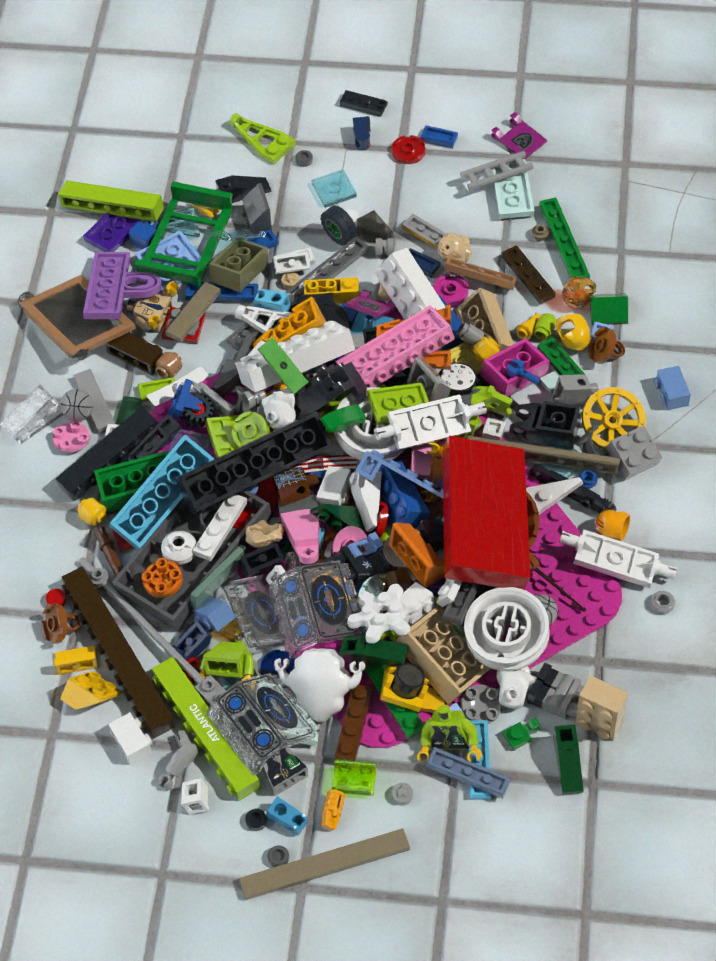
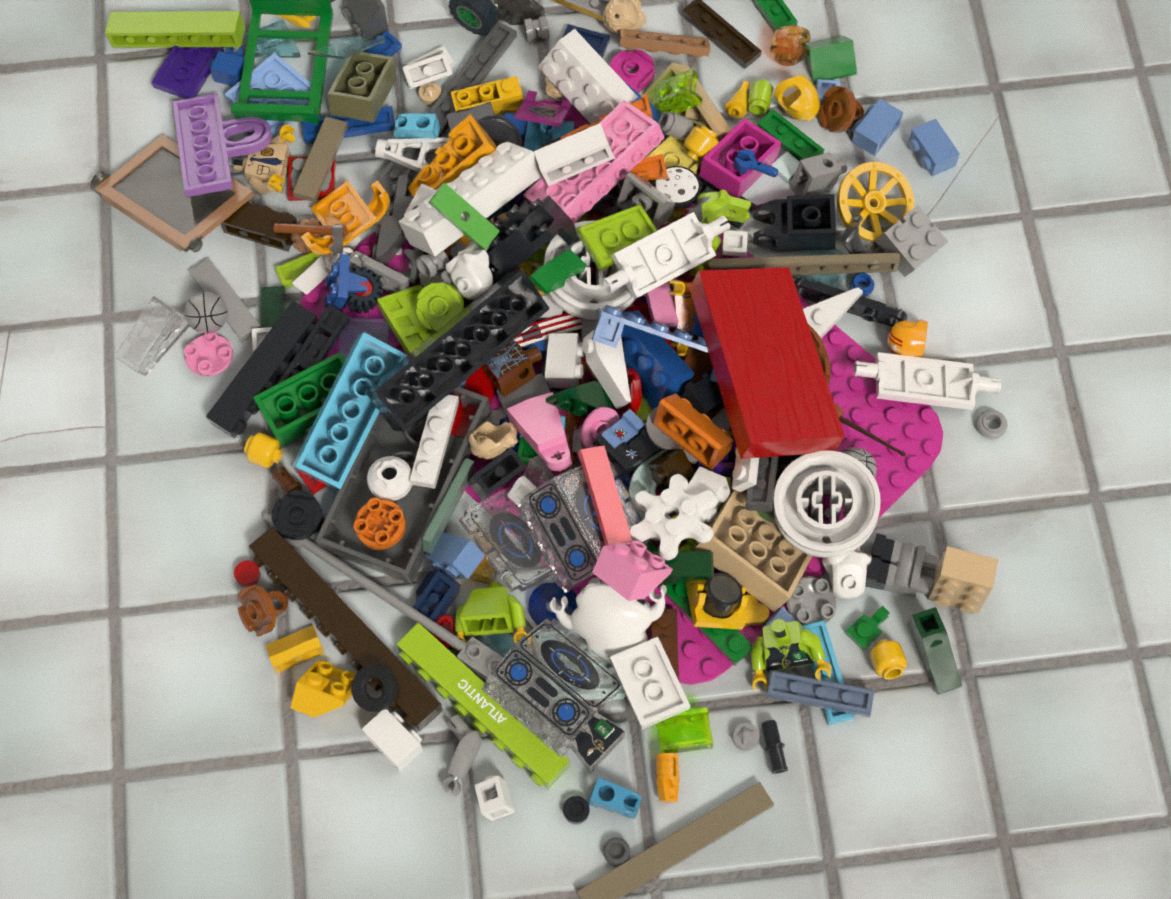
camera: 15 degrees left, 10 degrees up
none -> black tile [272,491,323,540]
none -> dark orange piece [273,223,348,254]
none -> light orange piece [301,180,390,255]
none -> black tyre [351,664,398,712]
none -> white brick [534,123,615,186]
none -> coral tile [578,446,632,545]
none -> bright pink slope [592,541,673,601]
none -> white plate [610,637,690,729]
none -> clear neon green bracket [653,68,703,114]
none -> black axle [761,720,788,774]
none -> medium blue brick [852,99,903,156]
none -> yellow head [869,639,907,680]

